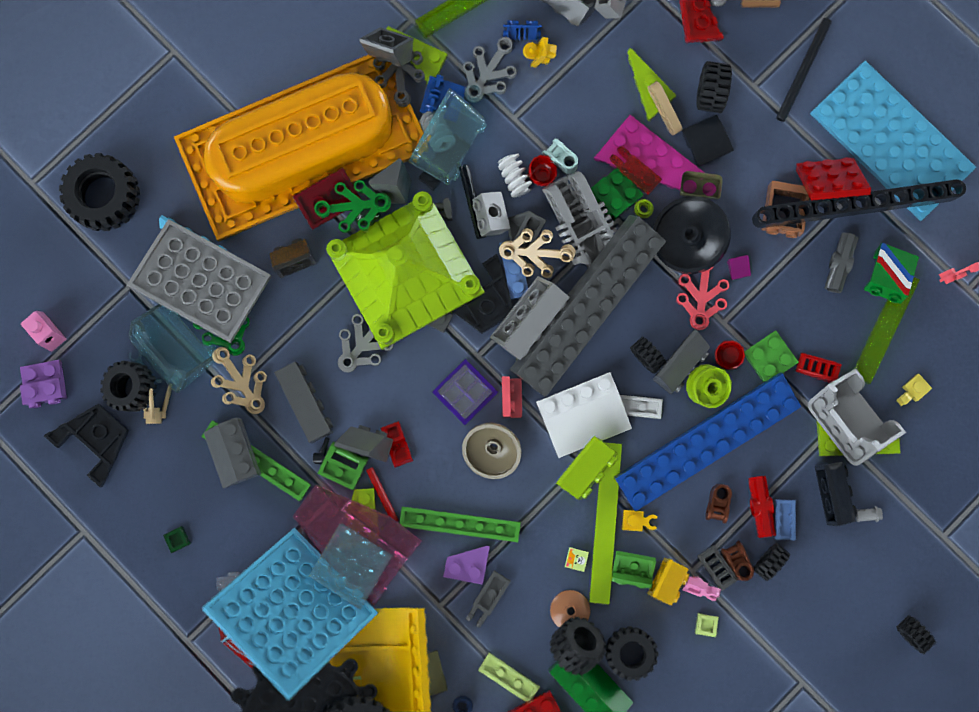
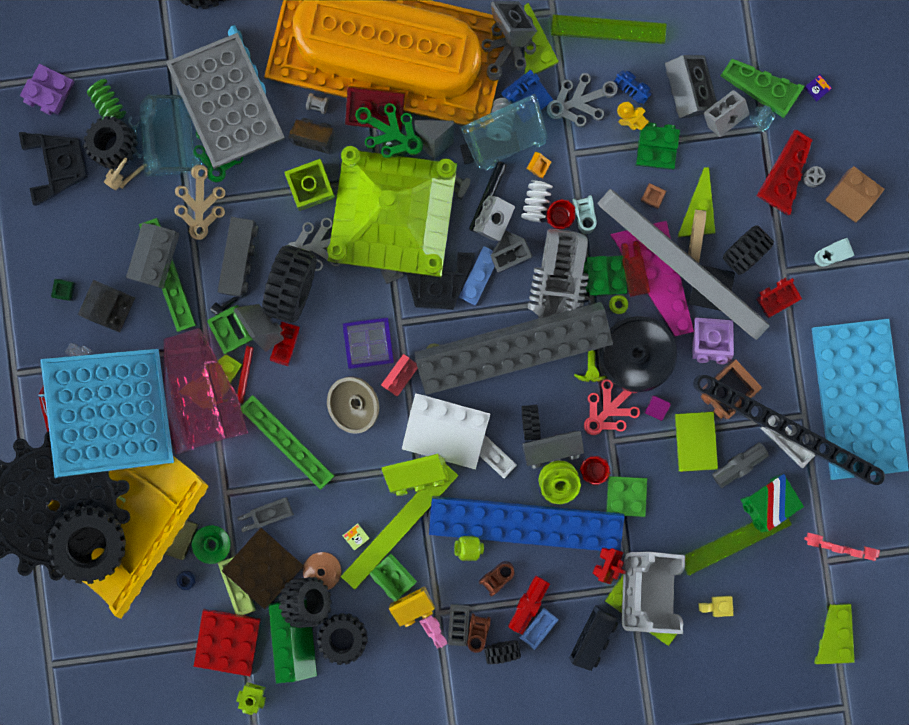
camera: 35 degrees right, 5 degrees up
bright pink torso [21,311,67,352] -> none
clear light blue plate [309,523,393,609] -> none
medium lavender wing [443,546,490,585] -> none
light grey slope [490,276,570,360] -> none
tan plant [499,228,576,278] -> none
yellow plate [622,510,657,532] -> none
olive piece [680,171,723,200] -> none
yellowish green tile [695,613,719,637] -> none
black piece [776,18,832,122] -> none
red slope [795,353,842,383] -> none
red plate [796,157,871,200] -> none
light grey pin [856,506,883,522] -> none
none -> clear smoke slope [78,280,135,332]
none -> bright green piece [87,79,126,119]
none -> green dish [192,525,231,564]
none -> dark brown plate [222,527,304,610]
none -> black tyre [262,245,317,323]
none -> lime slope [284,159,335,211]
none -> light grey bush [306,93,329,115]
none -> lime head [454,536,484,561]
none -> light orange plate [527,152,551,179]
none -> lime plant [574,350,607,382]
none -> red hips [593,548,627,585]
none -> light grey beam [597,189,770,340]
none -> green plate [636,122,680,170]
none -> nougat tile [641,183,666,209]
none -> lime tile [675,412,718,472]
none -> lavender plate [692,318,734,364]
none -> red bracket [756,278,802,318]
none -> white tile [761,415,815,468]
none -> light aqua piece [814,238,855,267]

